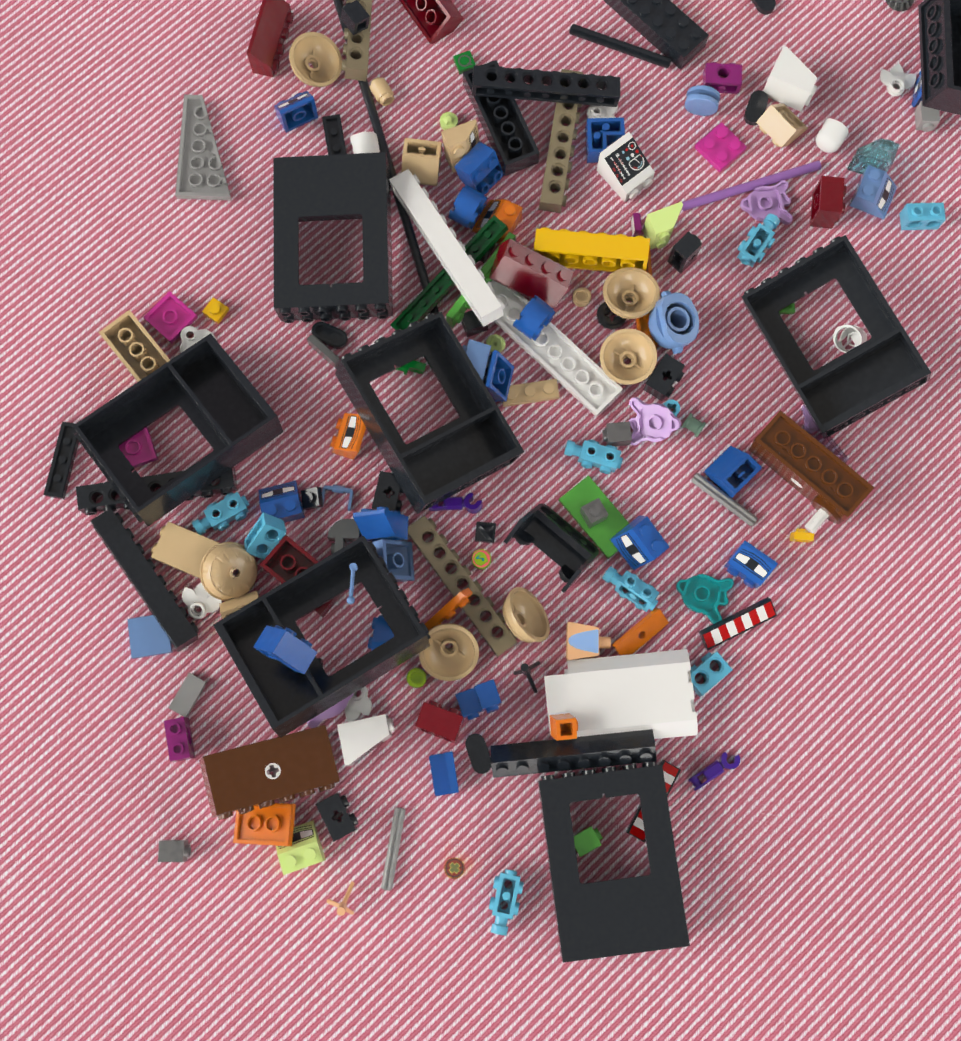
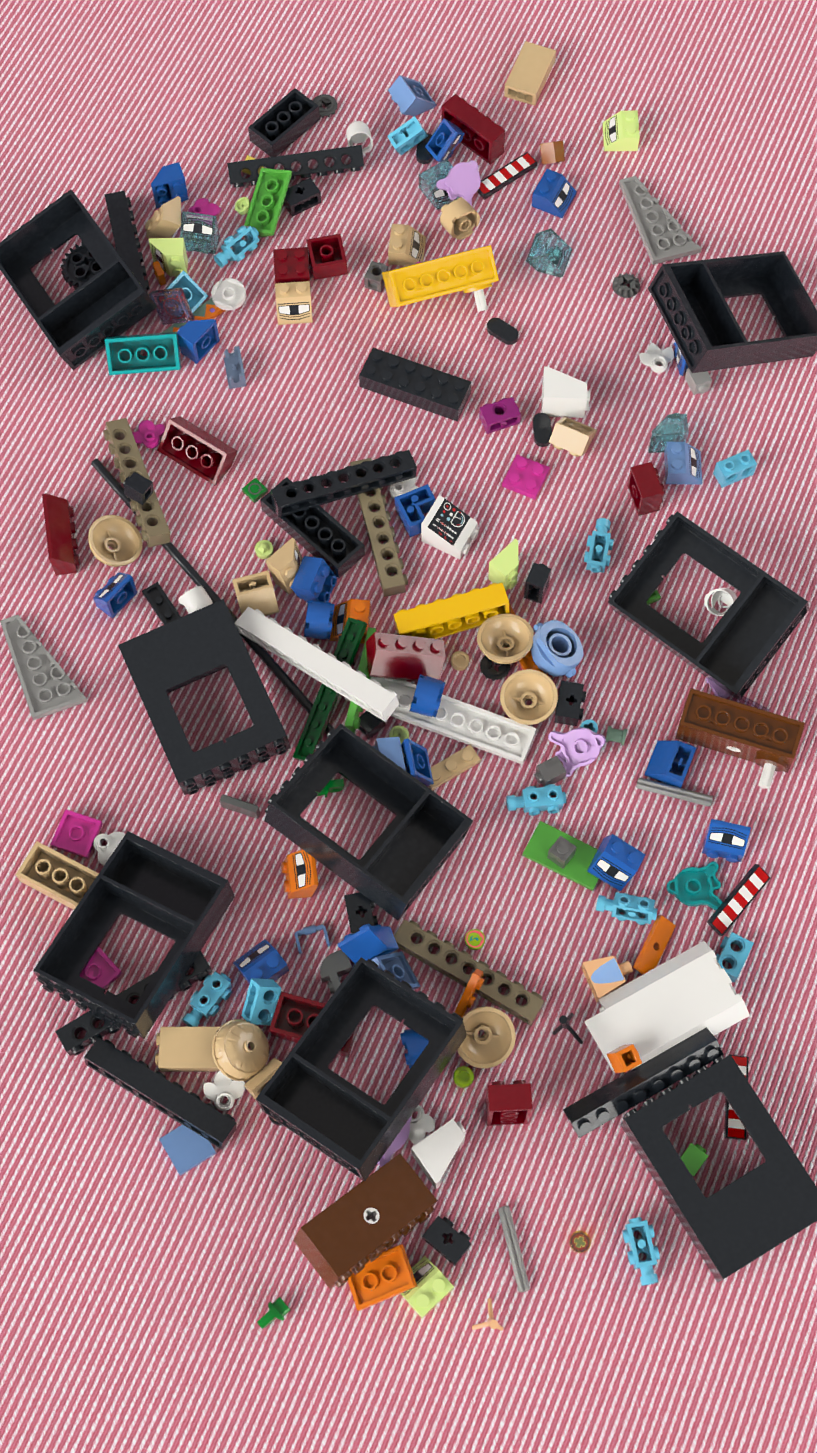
camera: 20 degrees left, 10 degrees down
black tile [44,421,79,500] -> none
flat silver brick [158,840,191,862] -> none
magenta brick [164,717,195,762] -> none
light grey tile [169,673,207,717] -> none
yellow plate [202,297,229,324] -> none
blue brick [254,625,317,674] -> none
black plate [301,487,323,510] -> none
black tile [311,322,348,349] -> none
medium blue hinge [347,563,358,604] -> none
tan brick [370,77,394,106] -> none
dark purple piece [429,492,483,514] -> none
blue panel [429,751,459,796] -> none
blue brick [455,679,502,720] -> none
black tile [465,734,491,774] -> none
black tile [475,522,496,544] -> none
tan hat [502,587,550,643] -> none
black windscreen [503,503,599,593] -> none
black axle [569,24,671,69] -> none
magenta tile [631,213,642,237] -> none
medium lavender piece [682,160,821,211] -> none
medium blue head [685,85,720,116] -> none
dark purple piece [688,752,740,791] -> none
lavender tile [740,180,793,225] -> none
yellow plate [790,529,814,543] -> none
white helmet [815,118,849,153] -> none
none -> green piece [257,1297,290,1329]

